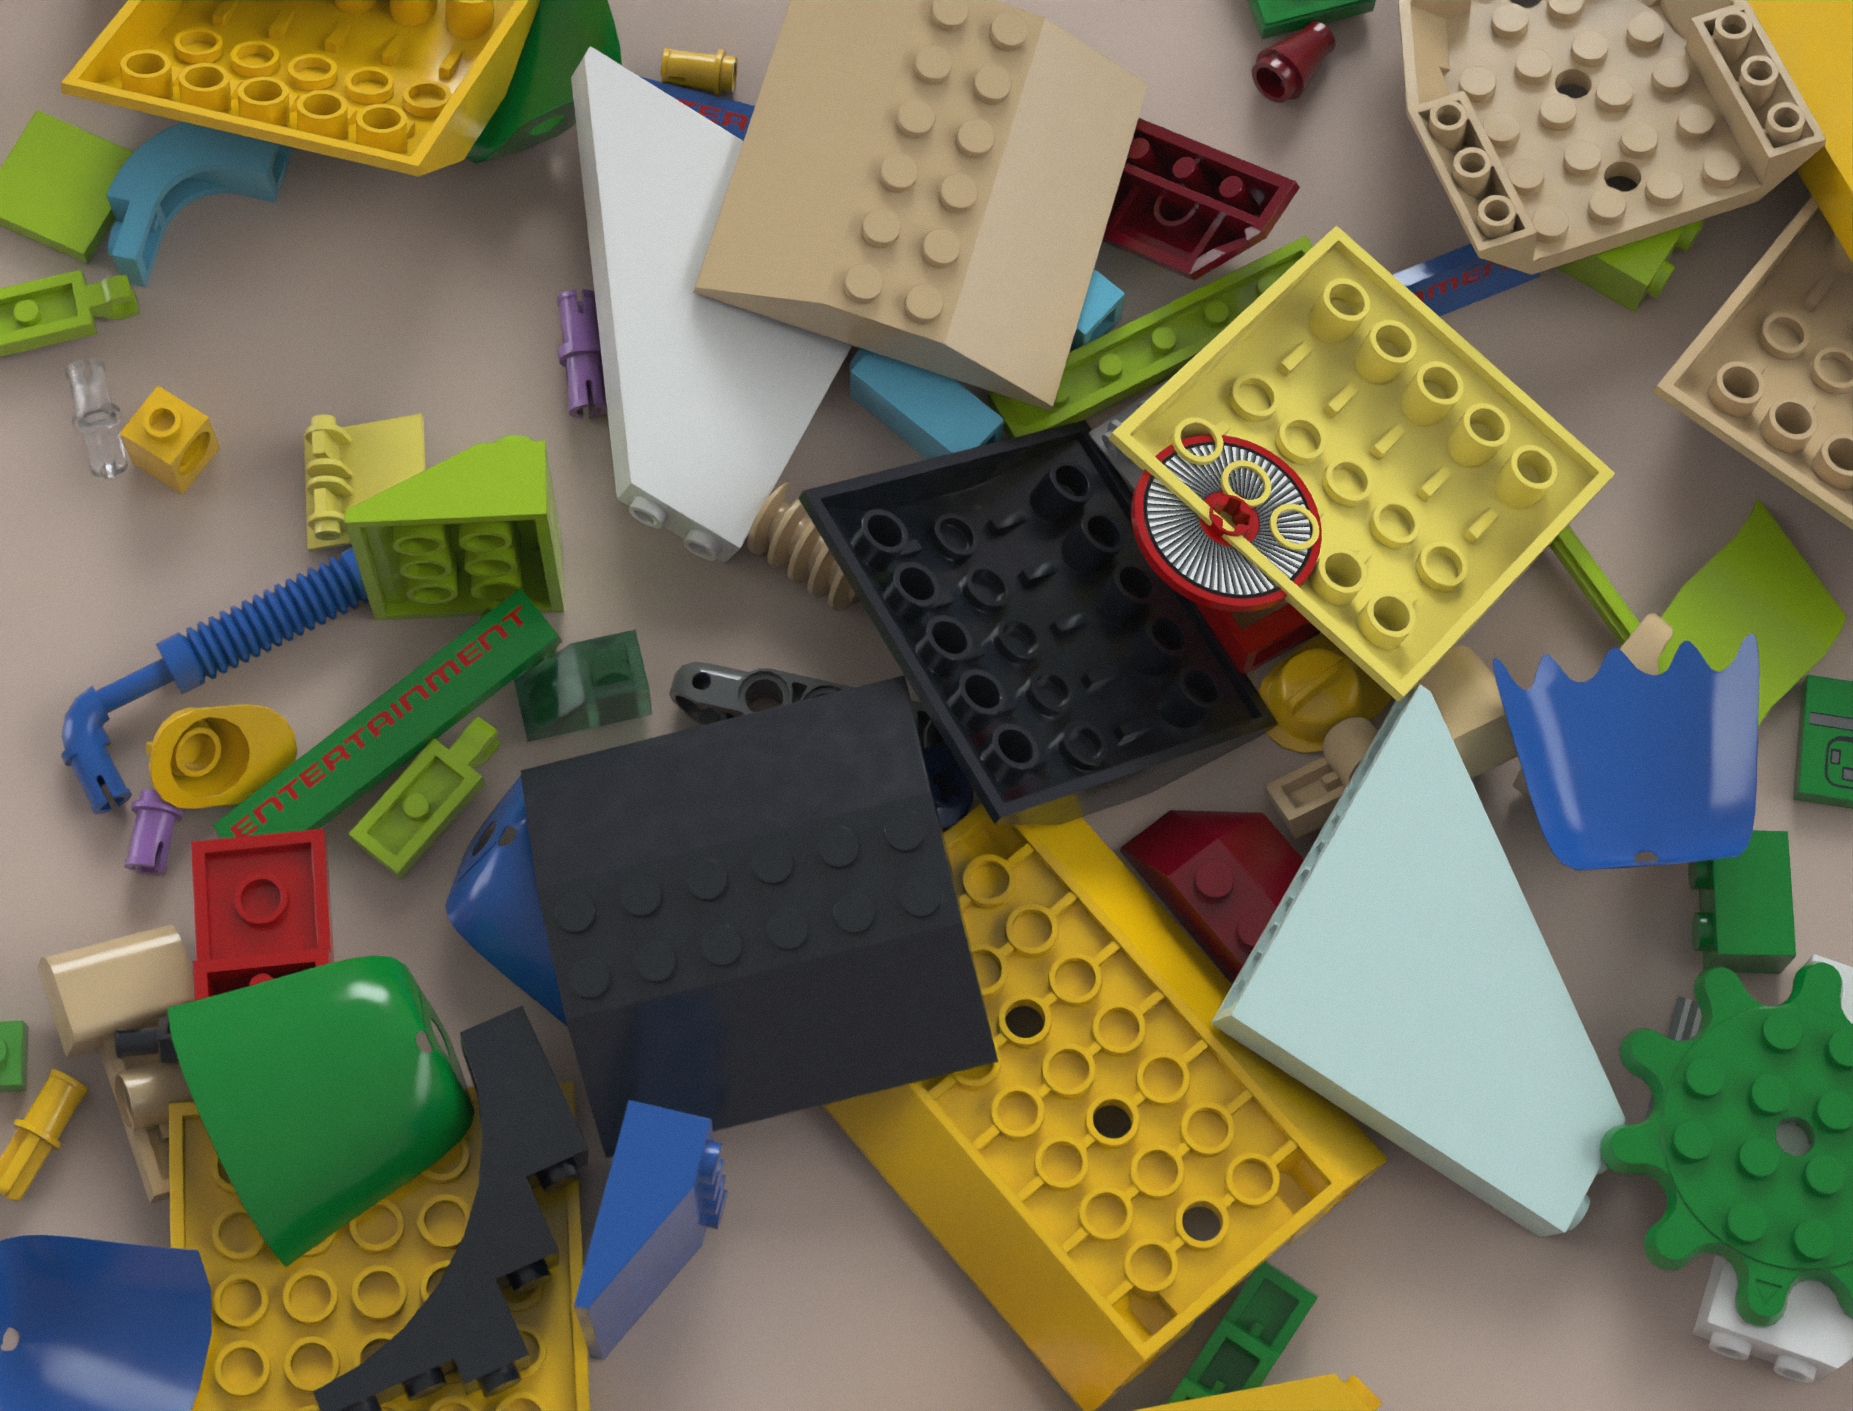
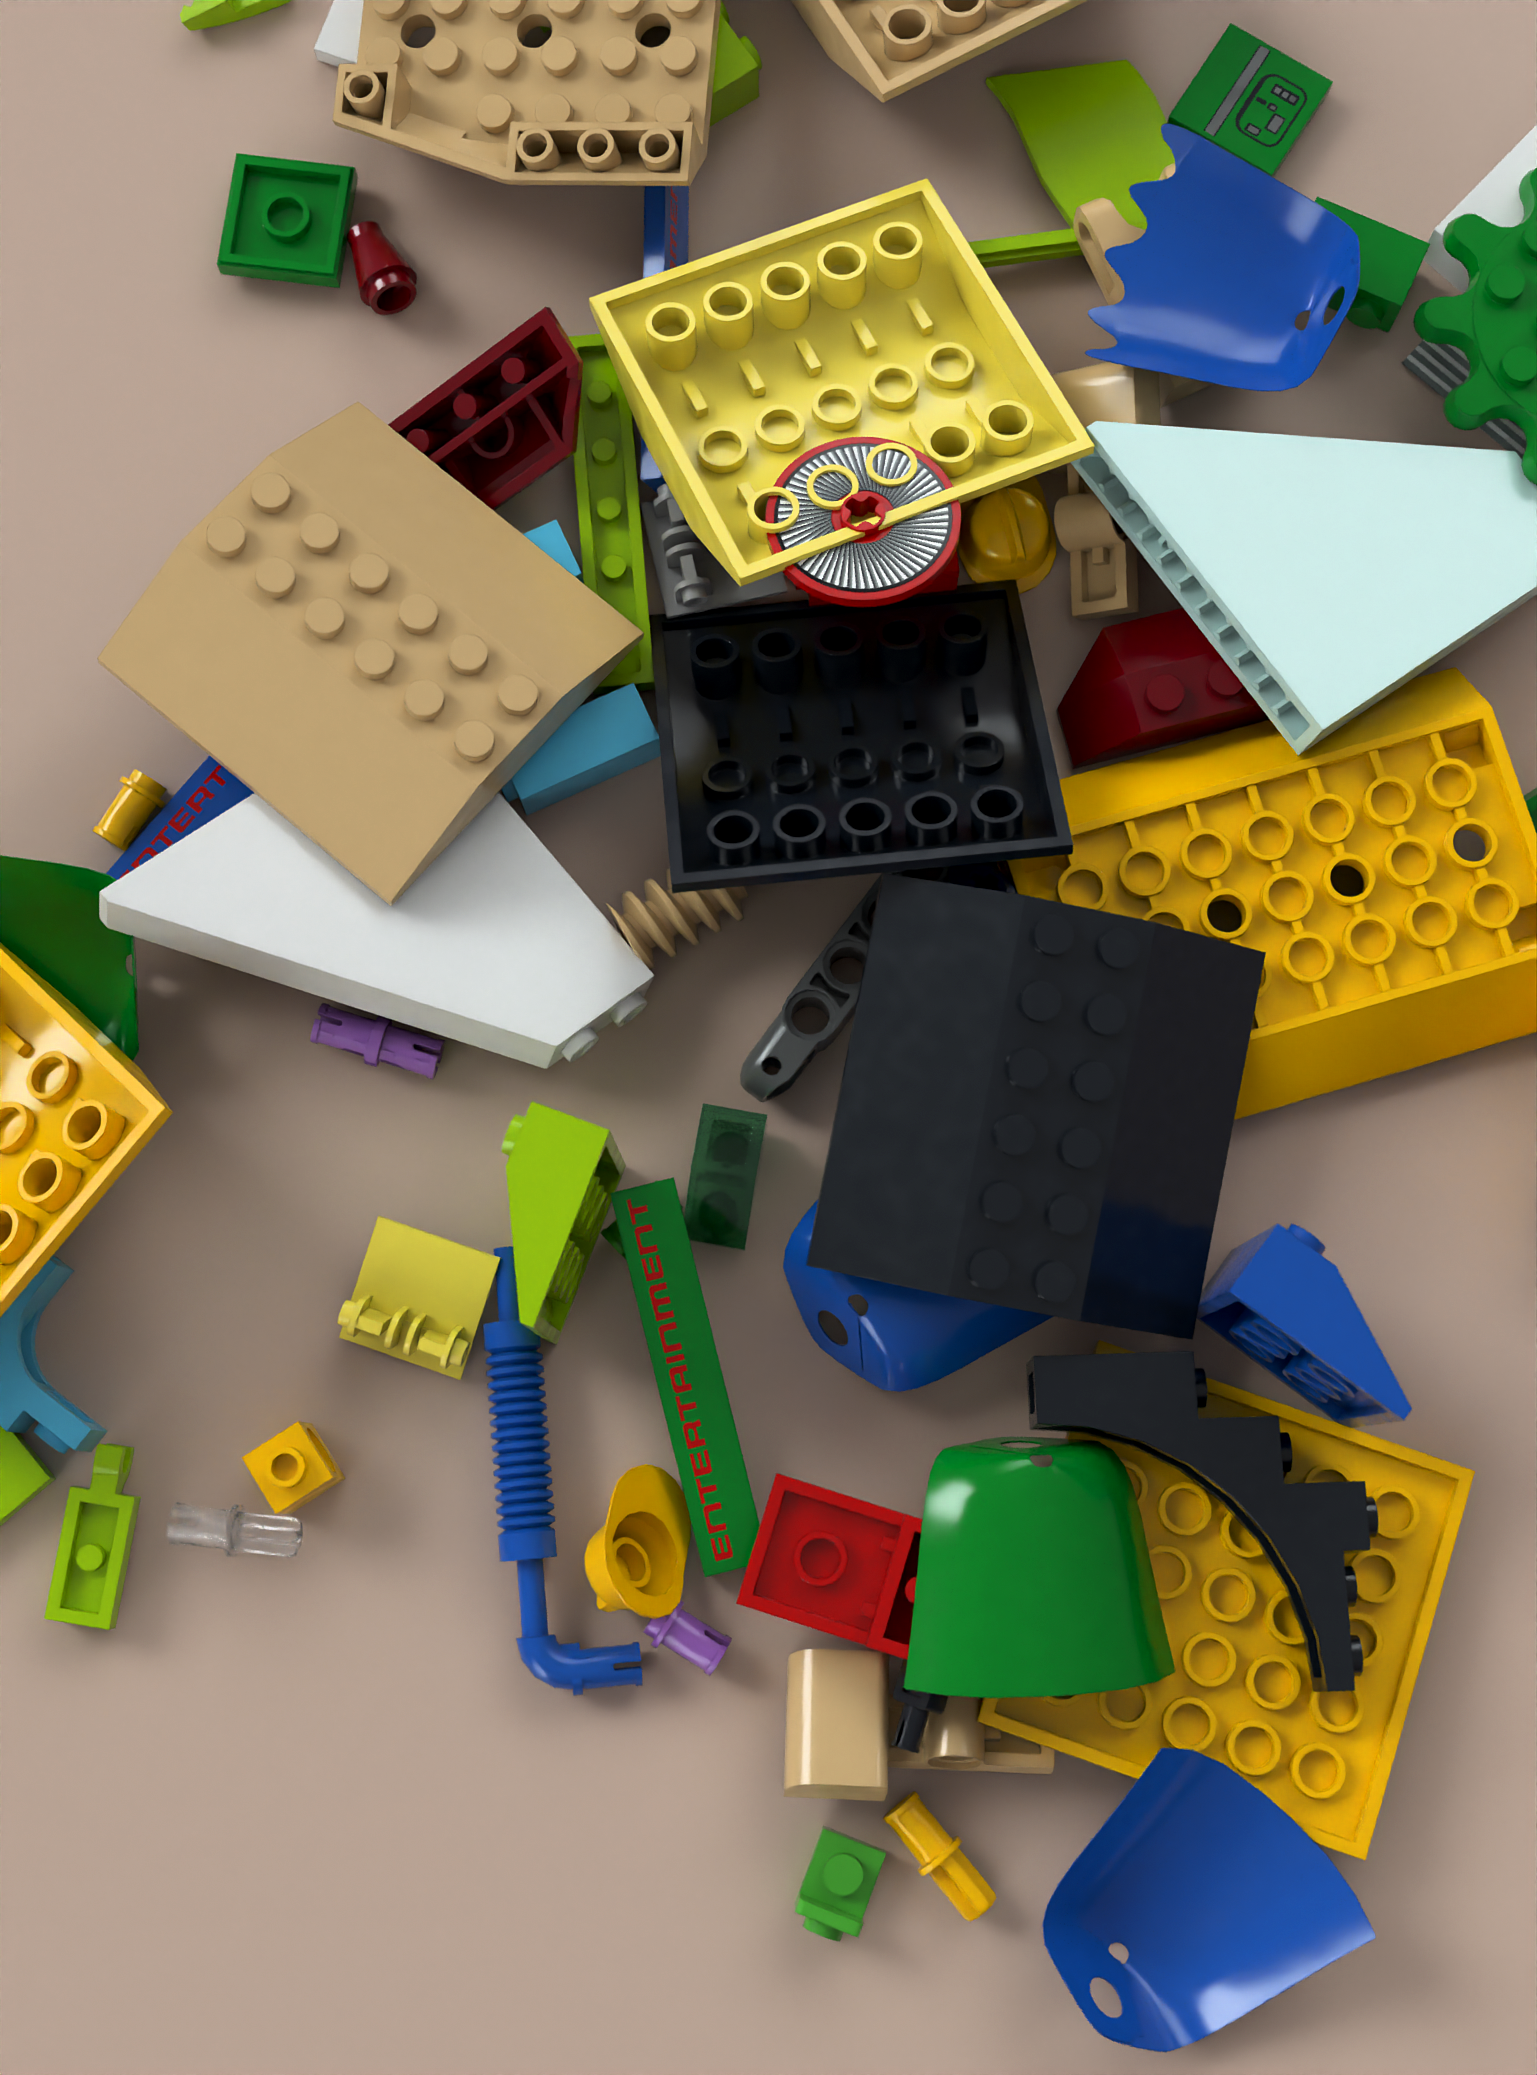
camera: 60 degrees left, 10 degrees up
lime plate [349,716,502,880] -> none

